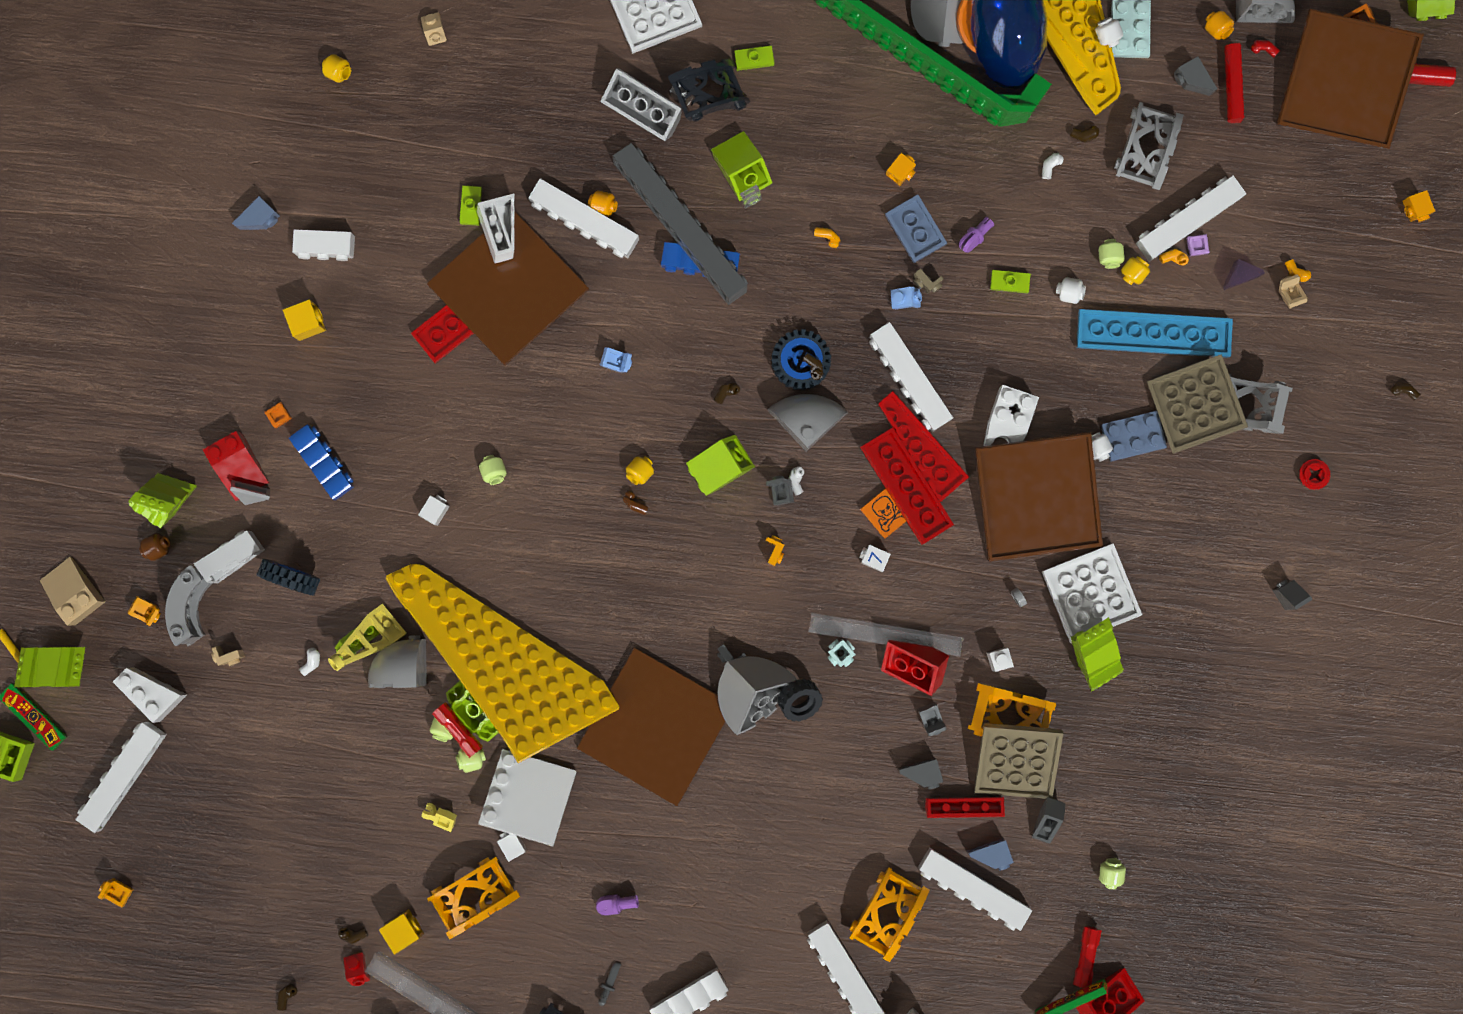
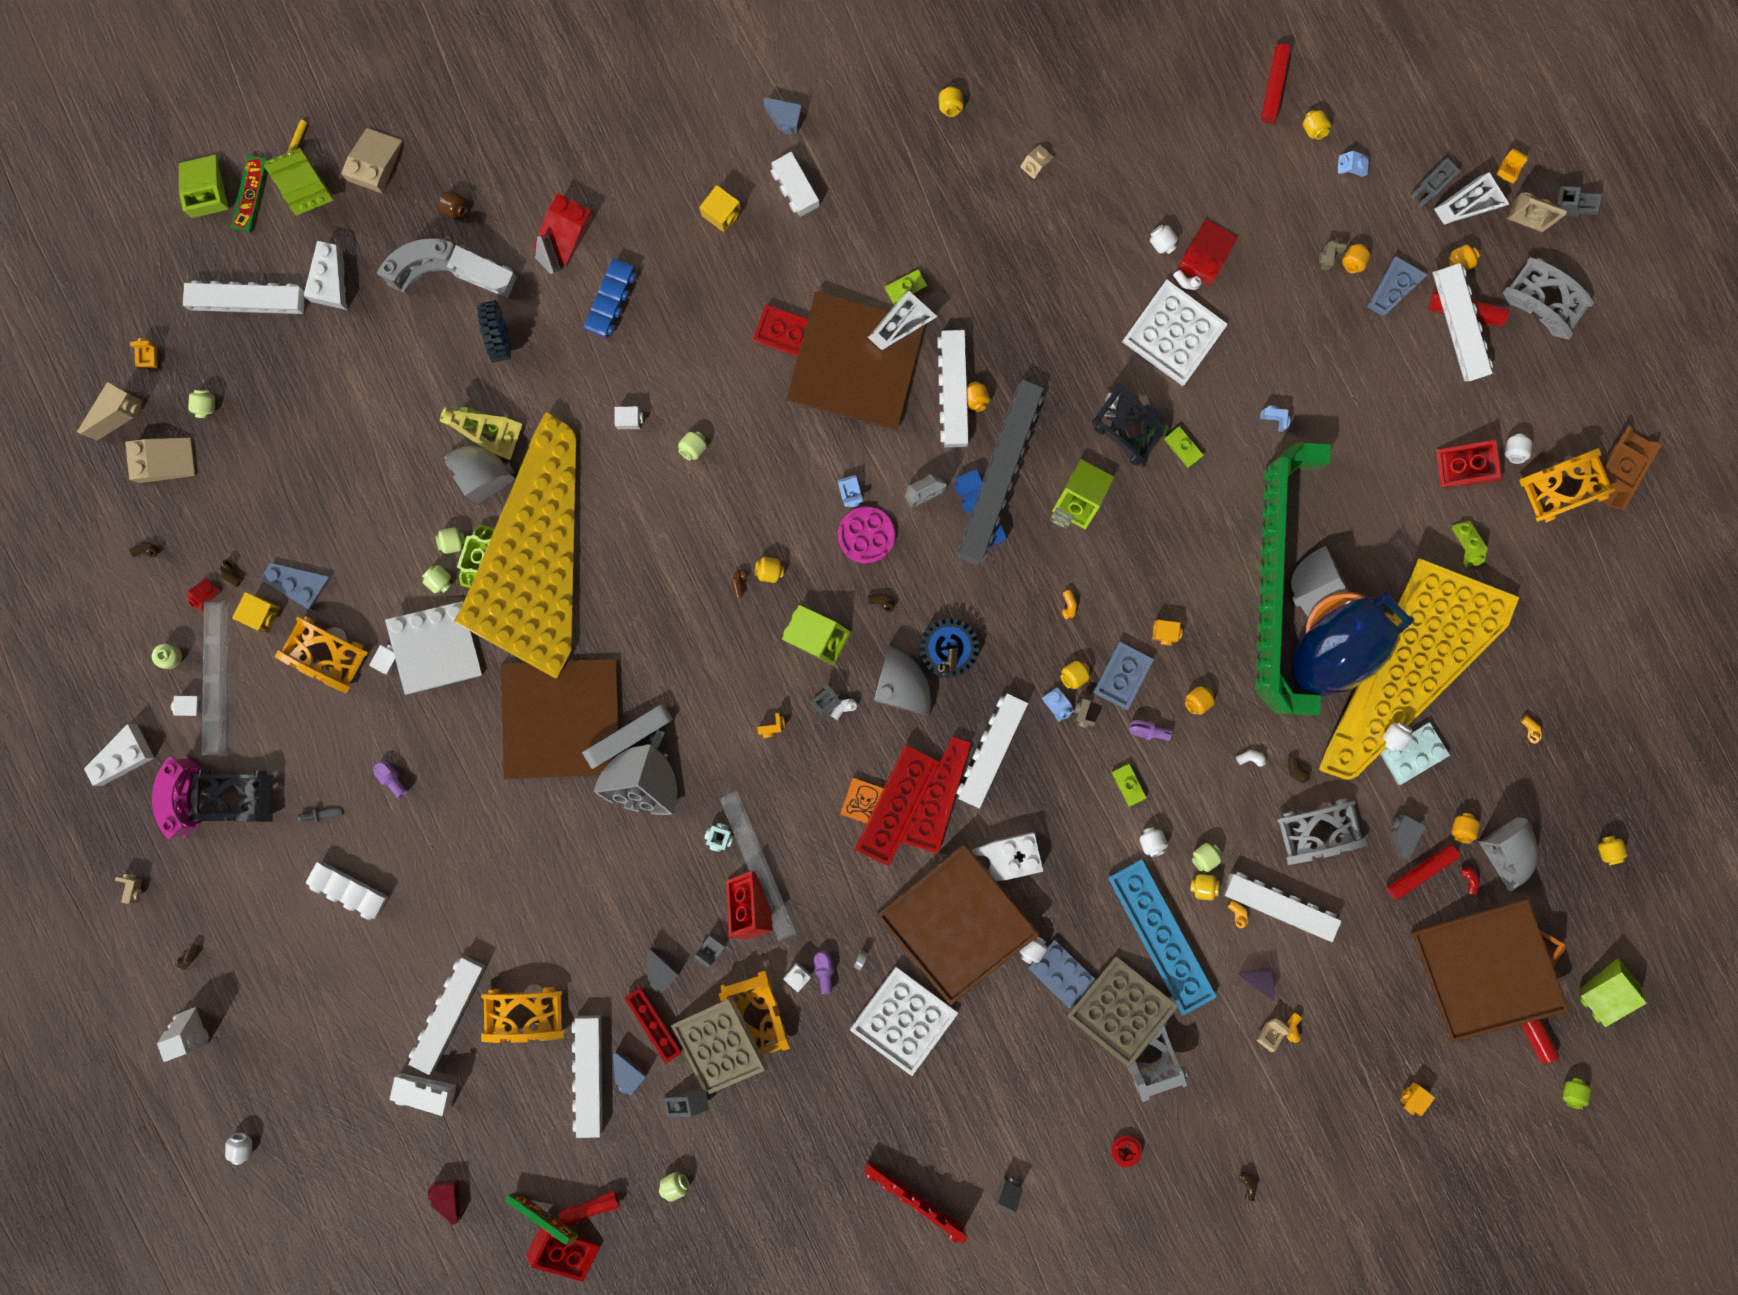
camera: 45 degrees right, 0 degrees up
light orange bracket [127,596,161,626] -> none
lime slope [129,473,197,528] -> none
tan bracket [211,646,245,666] -> none
orange tile [264,402,292,429] -> none
white arm [299,648,320,676] -> none
light yellow plate [422,803,457,832] -> none
red axle [432,702,483,758] -> none
light grey slope [600,68,682,141] -> none
black tyre [778,679,823,722] -> none
white brick [859,545,891,572] -> none
lime slope [1071,617,1124,692] -> none
lavender tile [1186,234,1210,256] -> none
none -> tan slope [77,382,143,441]
none -> tan slope [125,438,196,483]
none -> yellowish green head [188,389,215,418]
none -> sand blue wing [260,563,331,610]
none -> light grey beam [582,703,673,769]
none -> medium lavender arm [814,951,834,994]
none -> dark pink tile [838,506,895,564]
none -> red wing [864,1161,968,1244]
none -> light grey slope [904,474,947,509]
none -> yellow head [1061,661,1090,689]
none -> light orange head [1185,686,1214,715]

